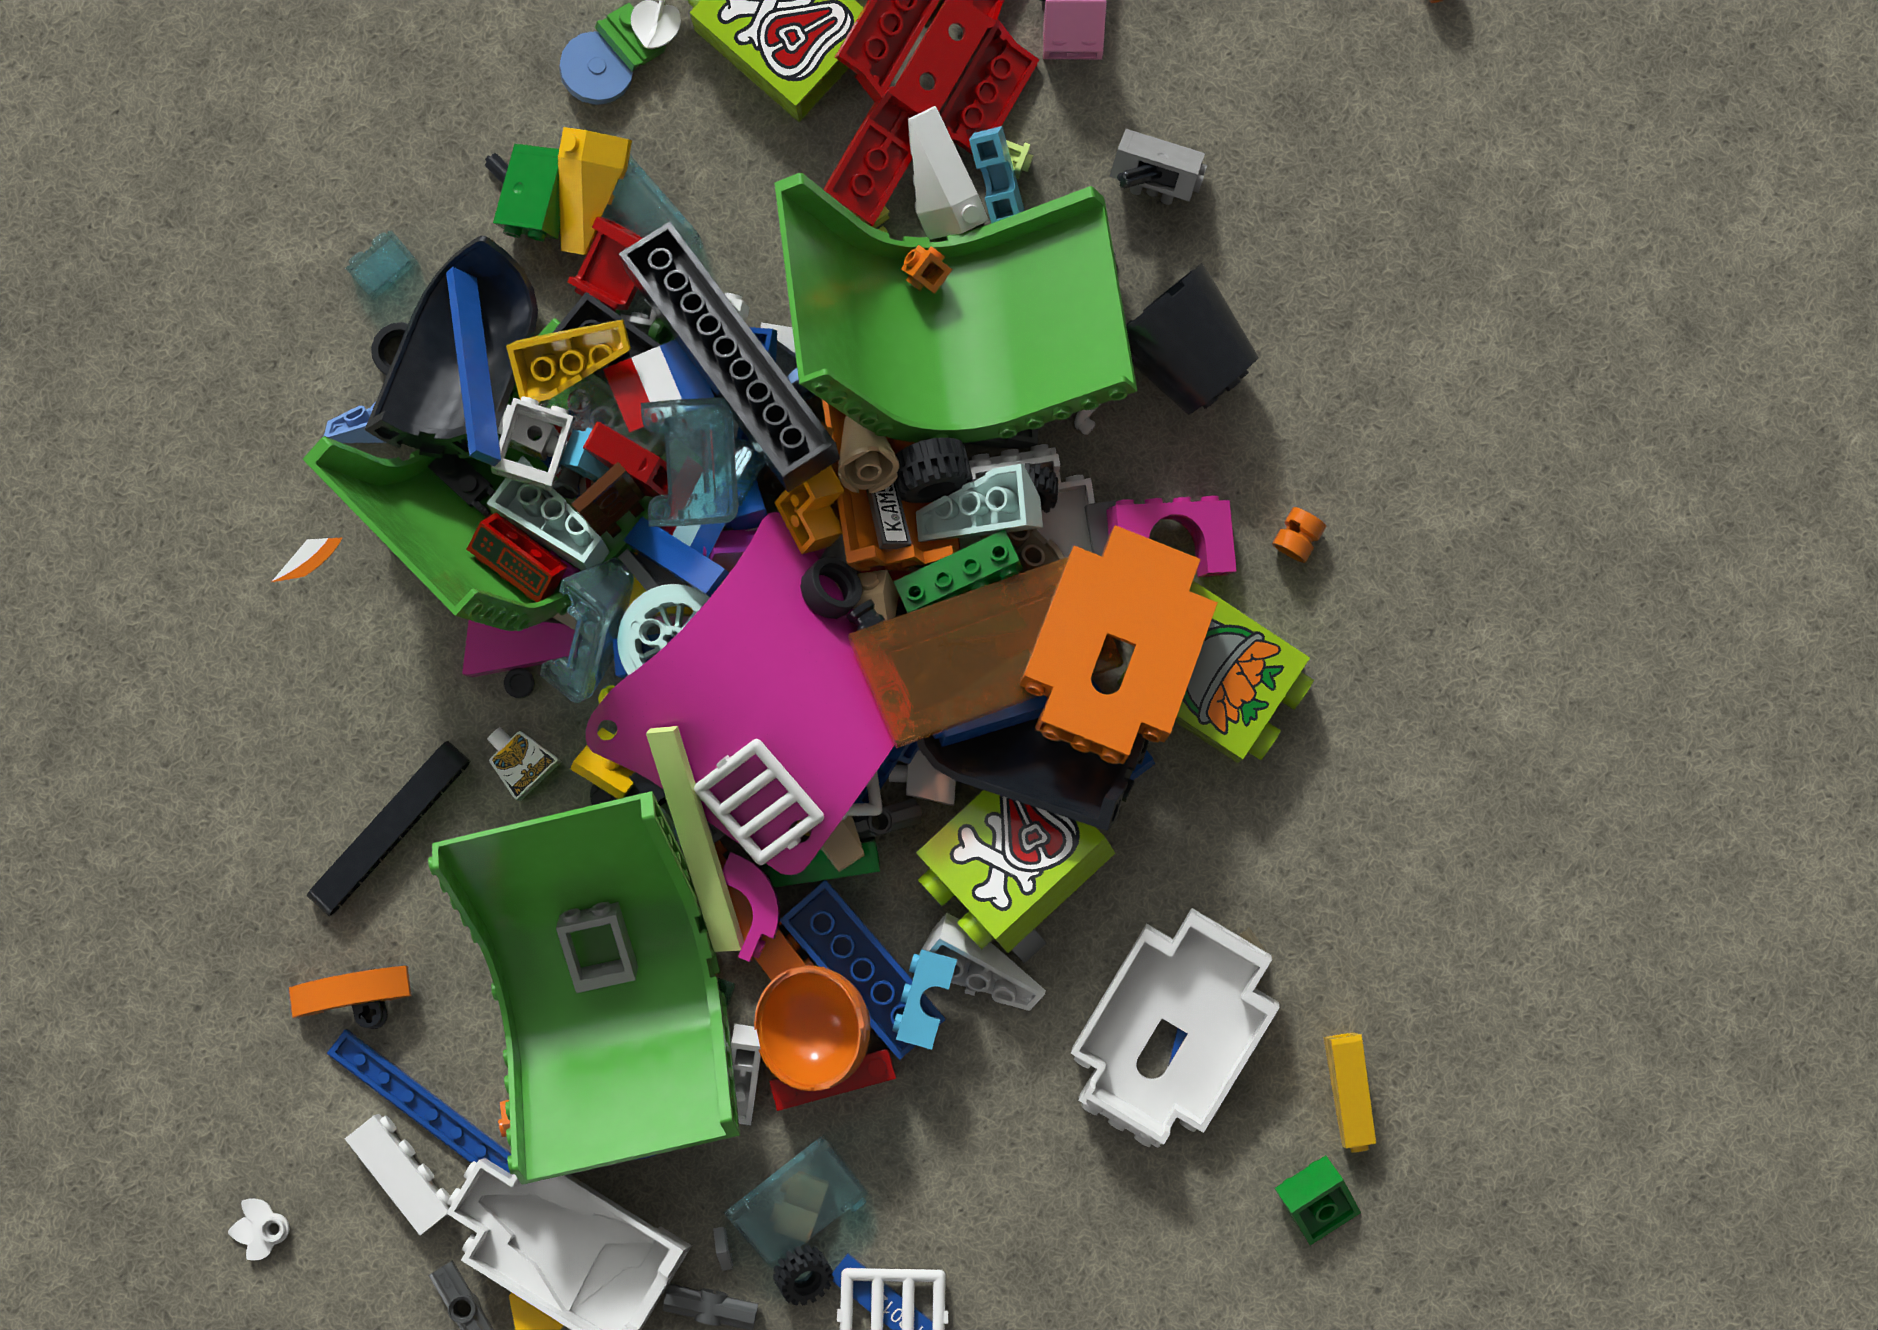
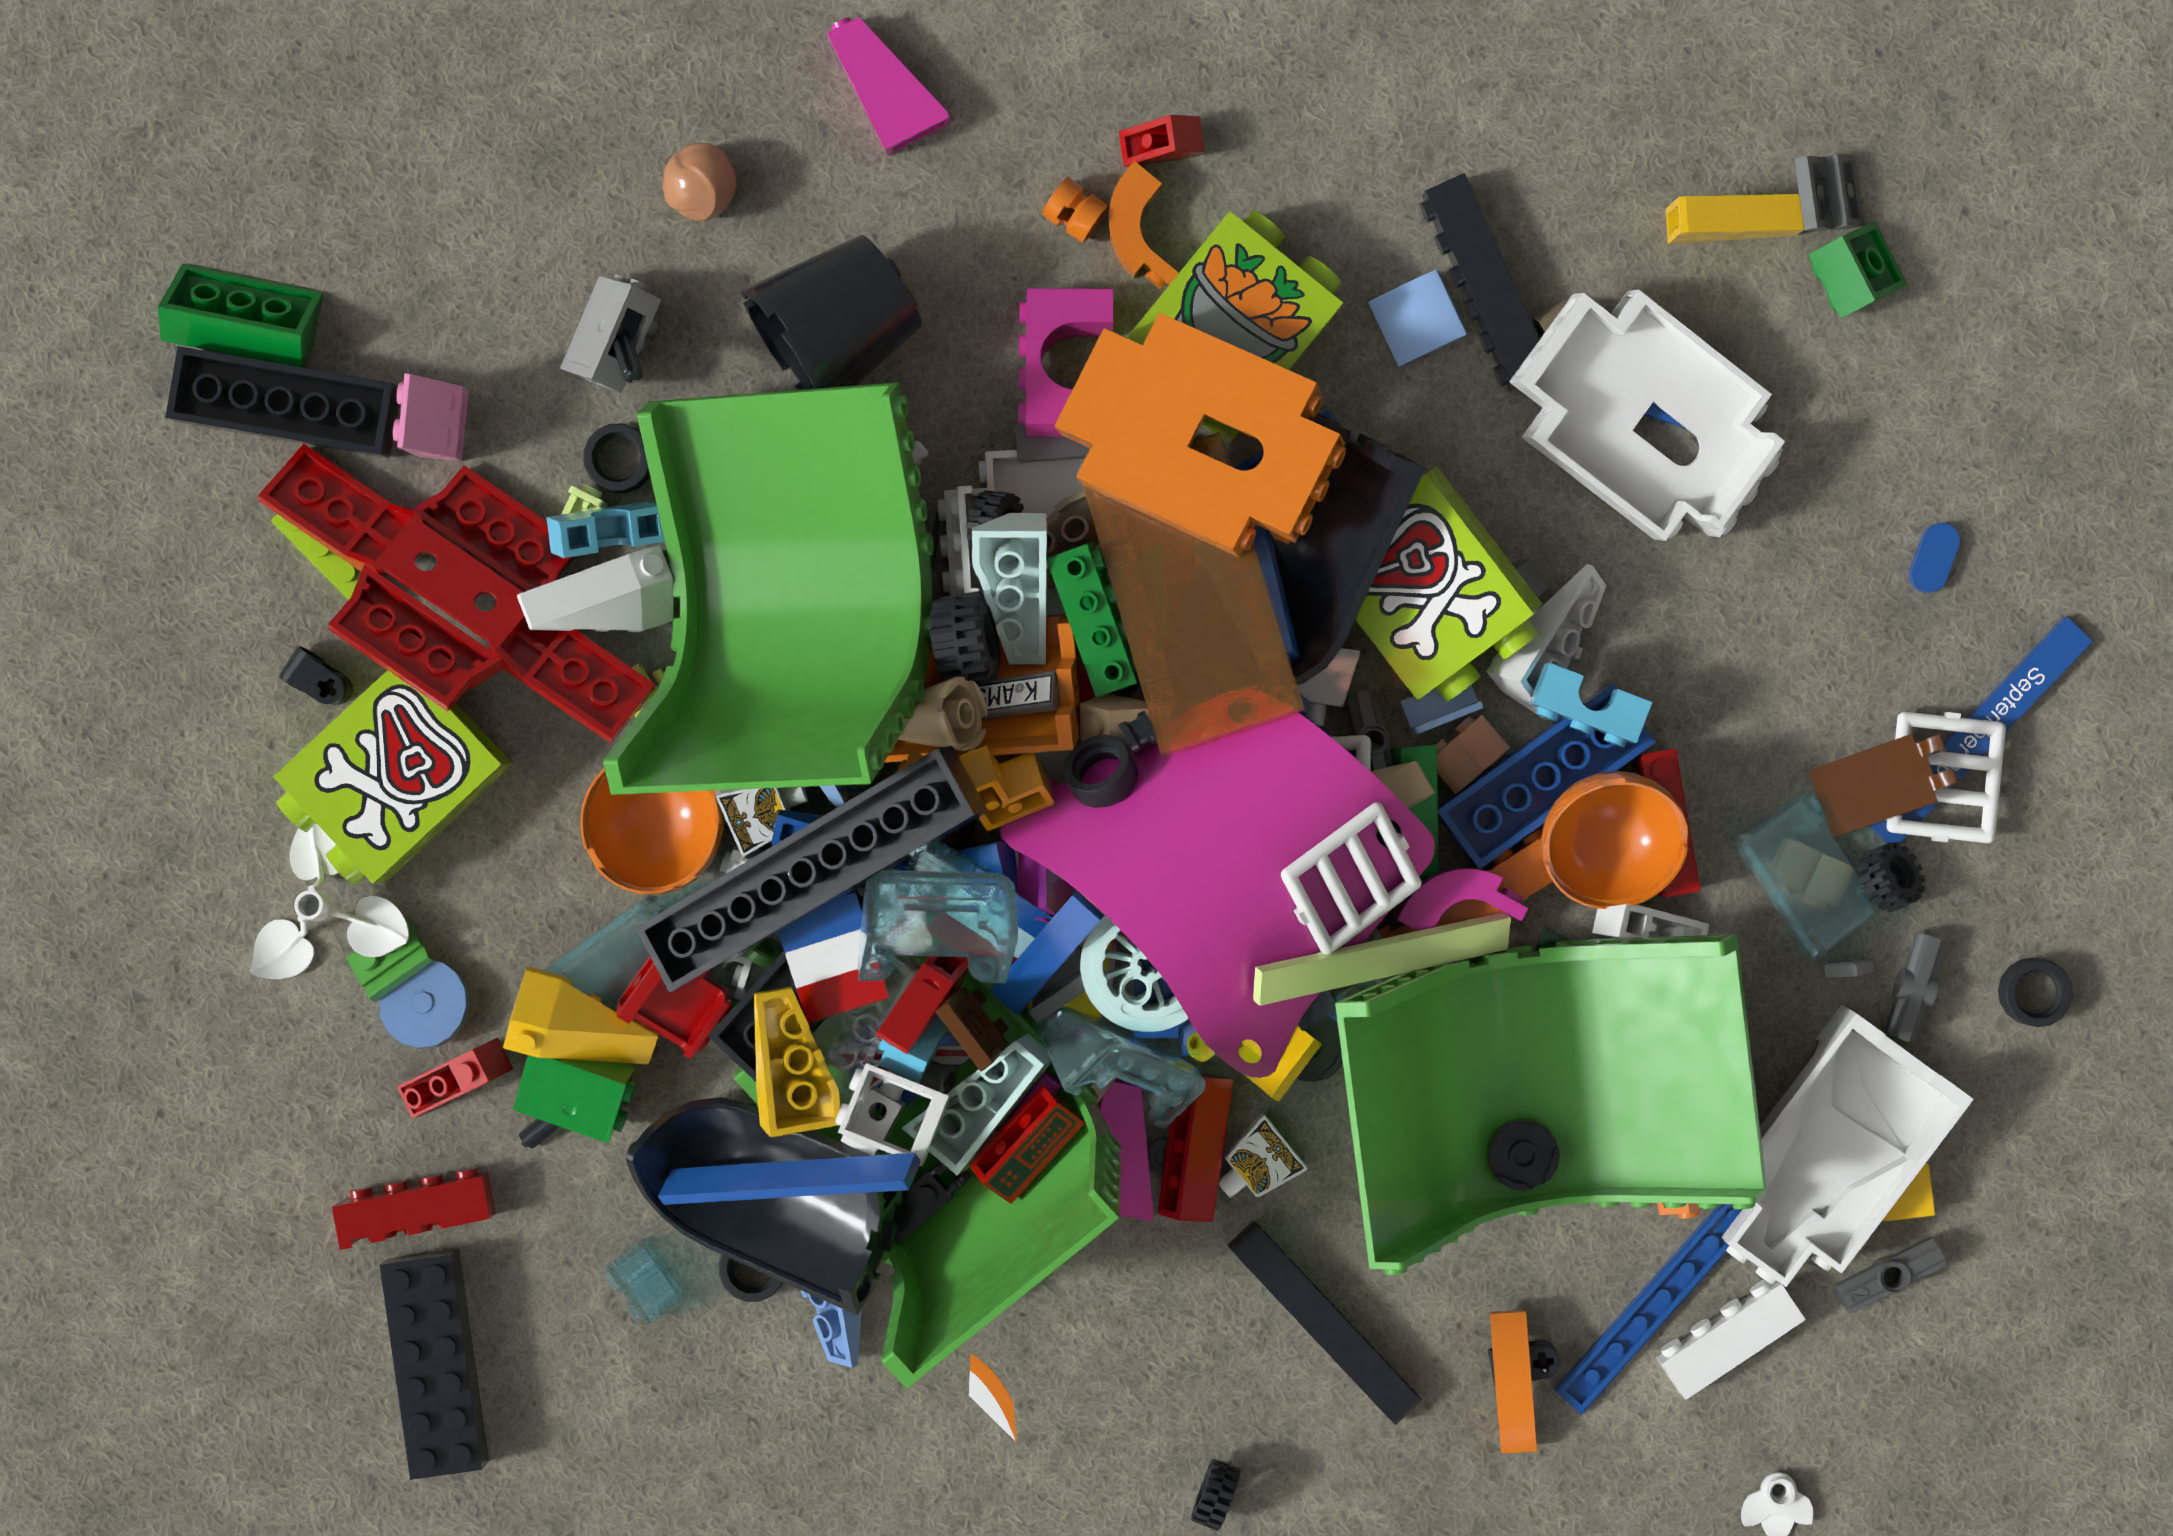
camera: 90 degrees left, 5 degrees up
light grey window [556,902,638,993] -> none
orange brick [901,245,953,294] -> none
none -> red wedge [332,1168,496,1250]
none -> black brick [379,1249,489,1480]
none -> red slope [396,1037,513,1118]
none -> orange piece [580,768,724,894]
none -> black tyre [583,423,650,493]
none -> nougat piece [662,143,737,222]
none -> torso [715,787,808,857]
none -> dark pink slope [827,17,951,156]
none -> orange arch [1108,161,1179,289]
none -> red slope [1119,115,1205,167]
none -> red brick [1157,1071,1233,1222]
none -> black tyre [1191,1458,1241,1531]
none -> light blue slope [1368,269,1468,367]
none -> light blue panel [1399,685,1484,735]
none -> black brick [1419,173,1540,392]
none -> nougat brick [1434,715,1510,795]
none -> black tile [1486,1118,1560,1191]
none -> dark grey slope [1794,154,1864,231]
none -> reddish brown tile [1808,734,1960,838]
none -> blue tile [1909,523,1960,593]

